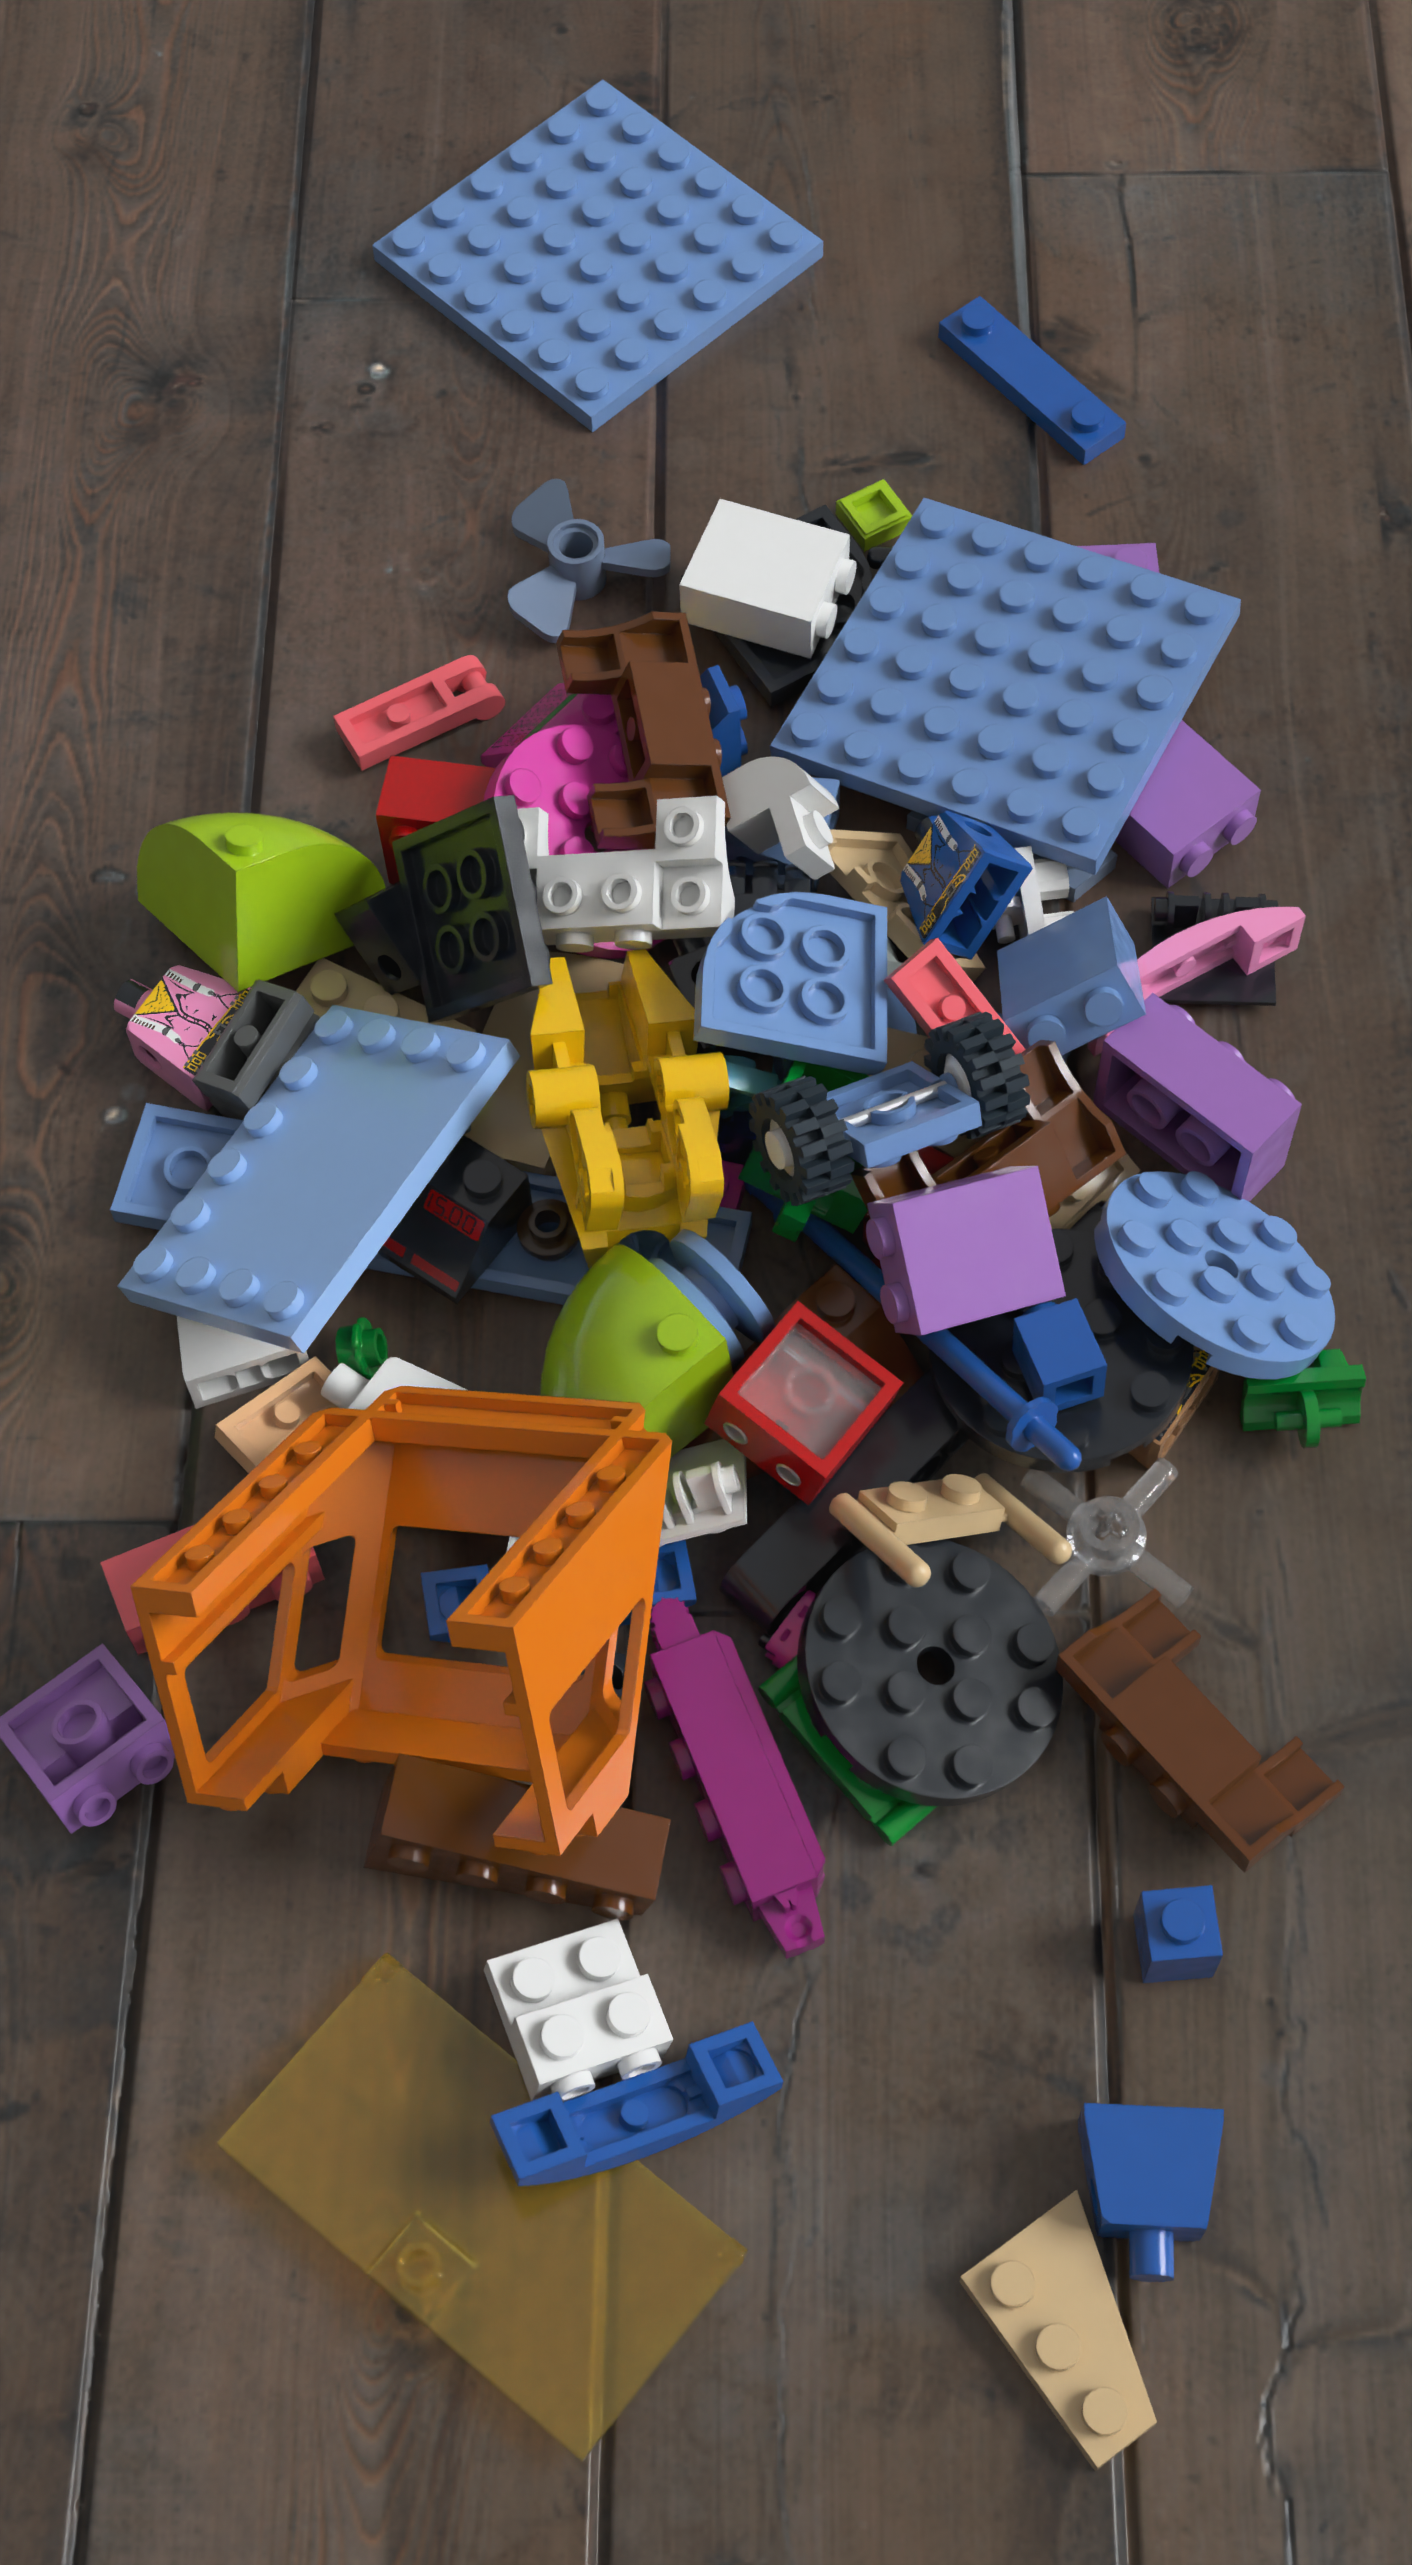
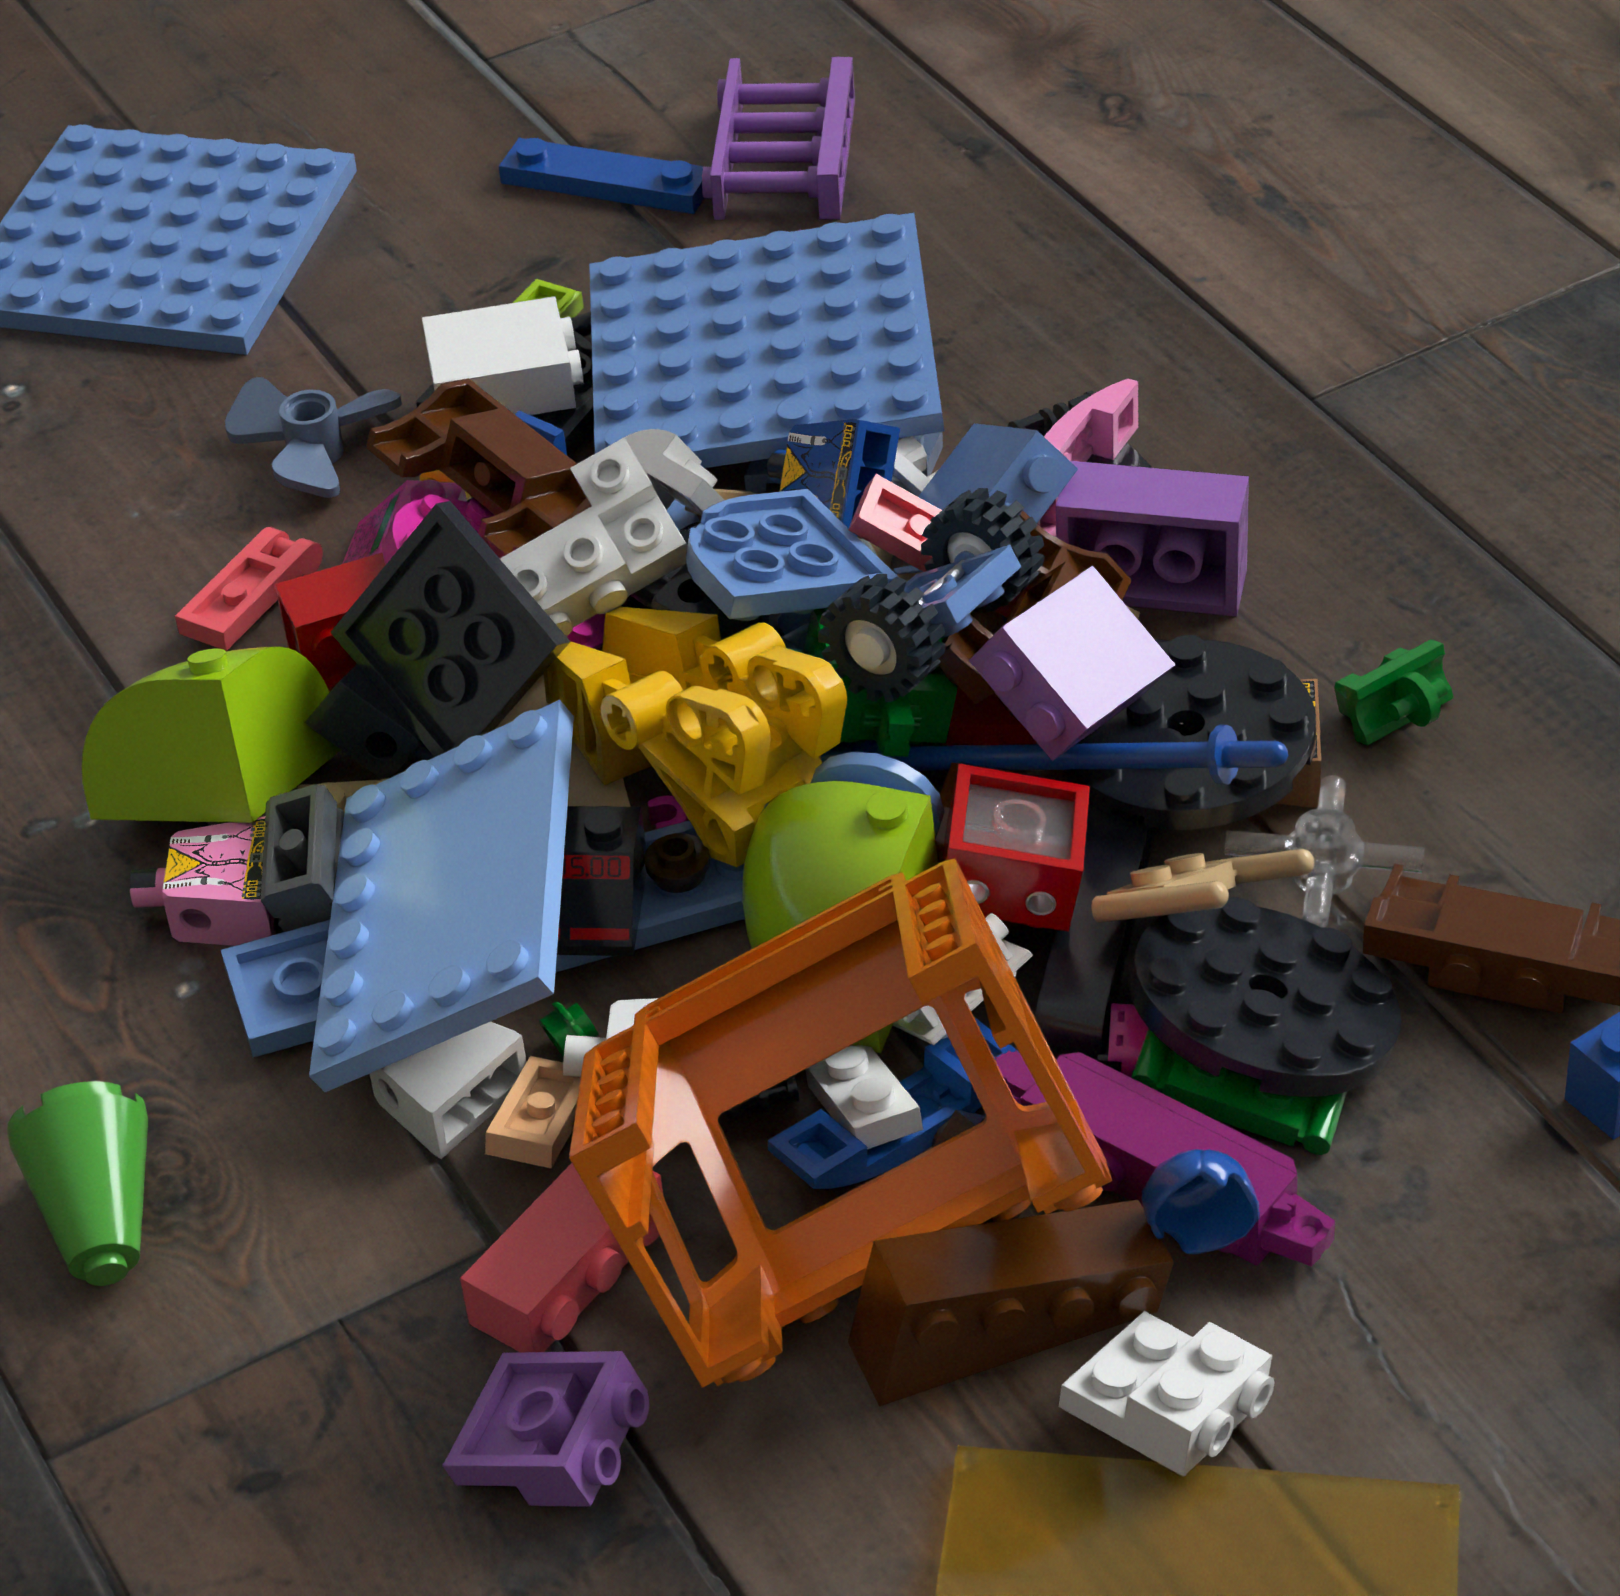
camera: 30 degrees left, 20 degrees down
blue slope [490,2021,784,2186] -> none
blue brick [1012,1298,1107,1411] -> none
medium blue plate [1094,1171,1335,1379] -> none
medium lavender brick [1115,720,1261,889] -> none
none -> medium lavender fence [702,57,855,220]
none -> blue hair [1142,1149,1260,1254]

